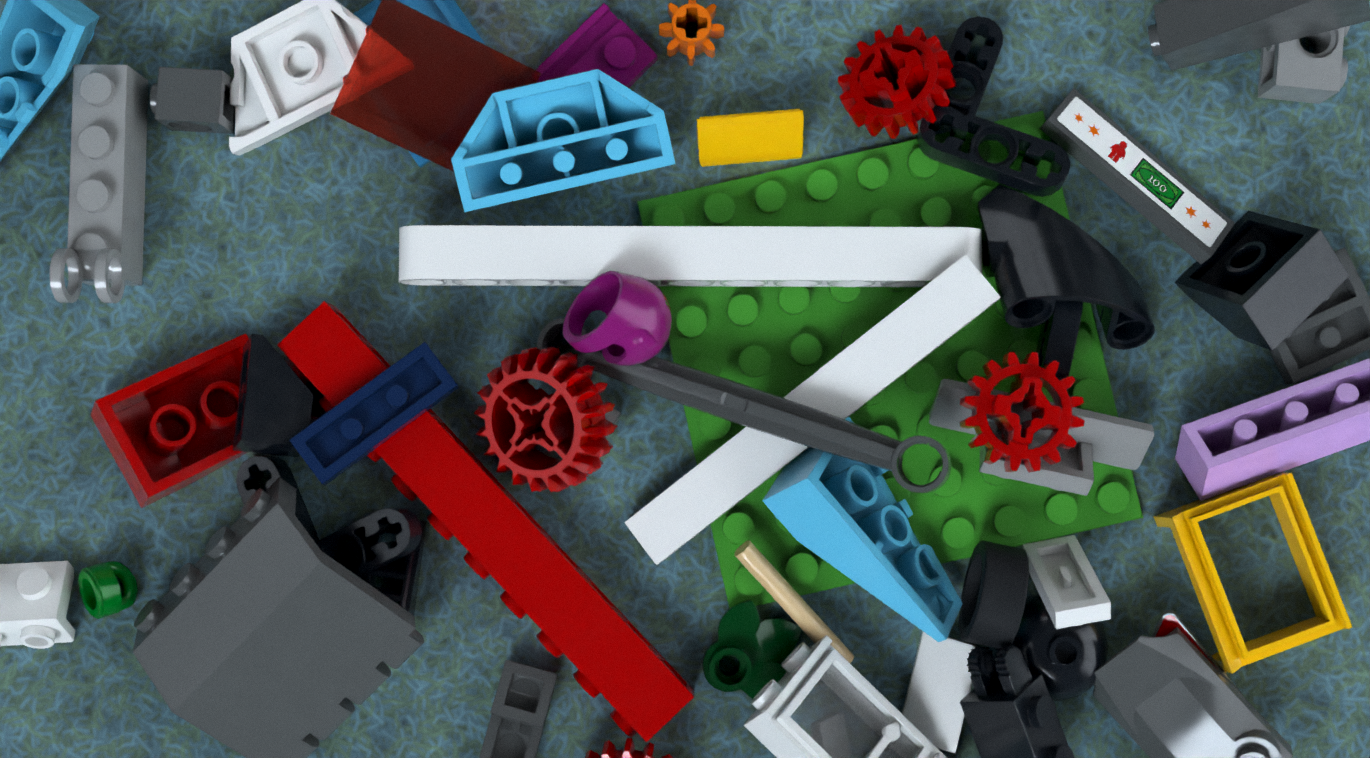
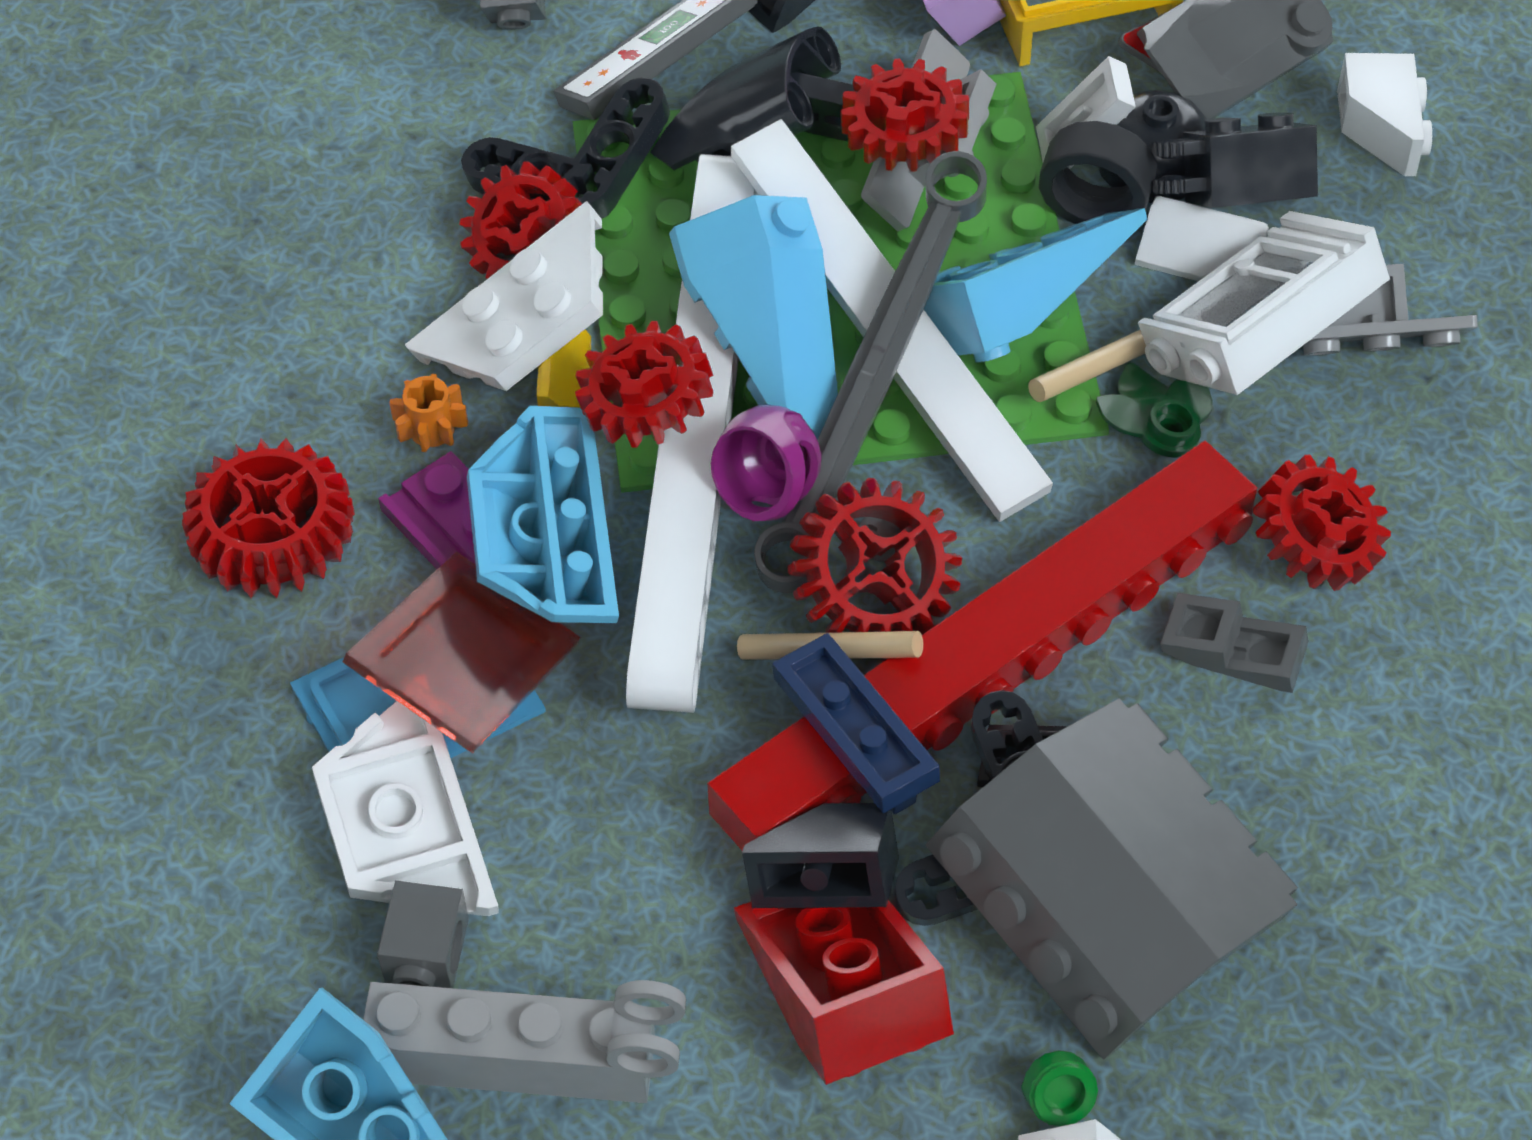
camera: 85 degrees left, 30 degrees down
none -> white wing [405,201,603,391]
none -> red gear [575,321,714,448]
none -> medium azure wedge [669,195,838,440]
none -> tan bar [737,631,923,660]

